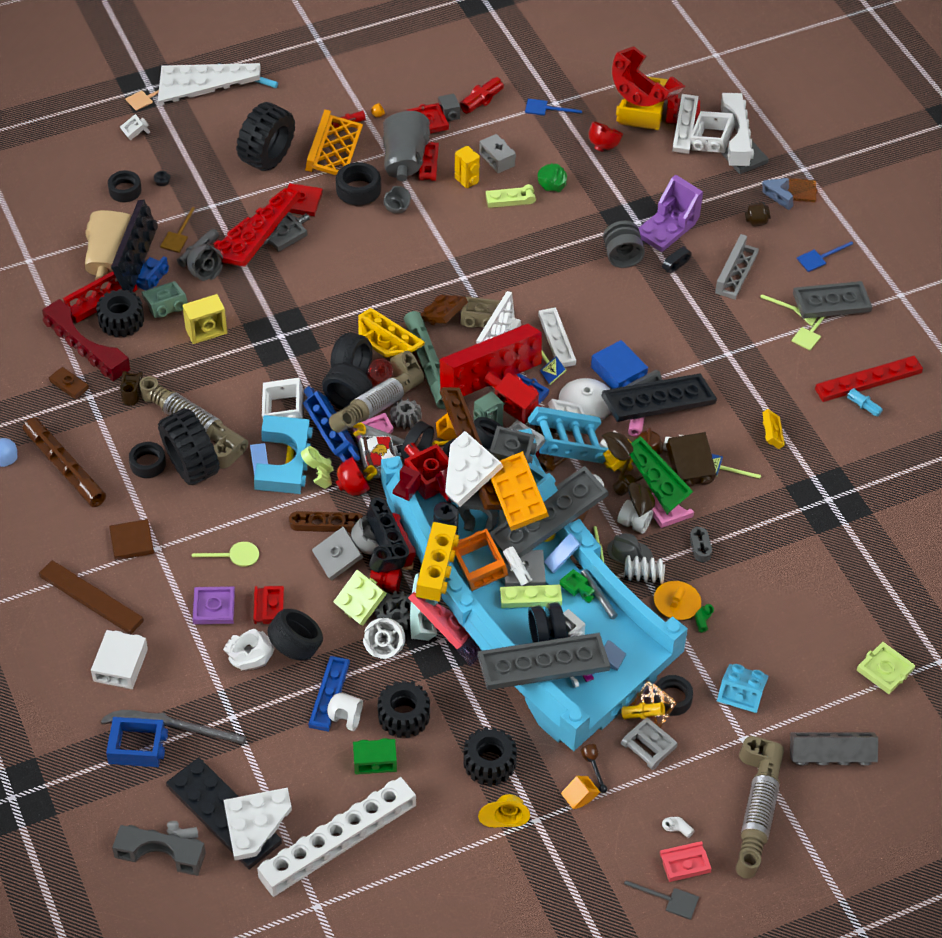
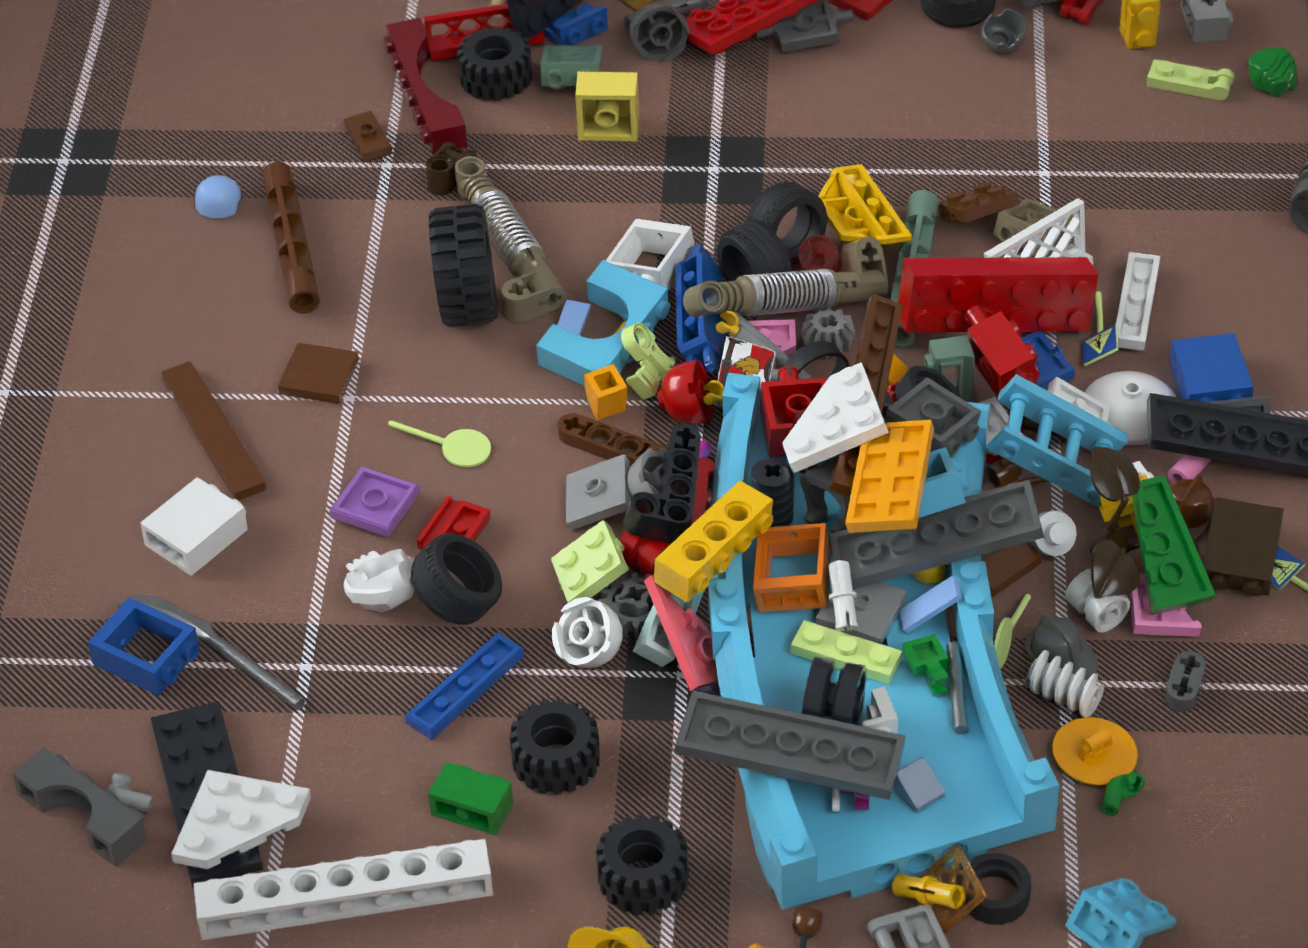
camera: 30 degrees right, 5 degrees down
black tyre [129,442,166,478] -> none
white helmet [327,693,363,731] -> none
dark red panel [393,465,421,501] -> none
none -> light orange brick [584,364,627,421]

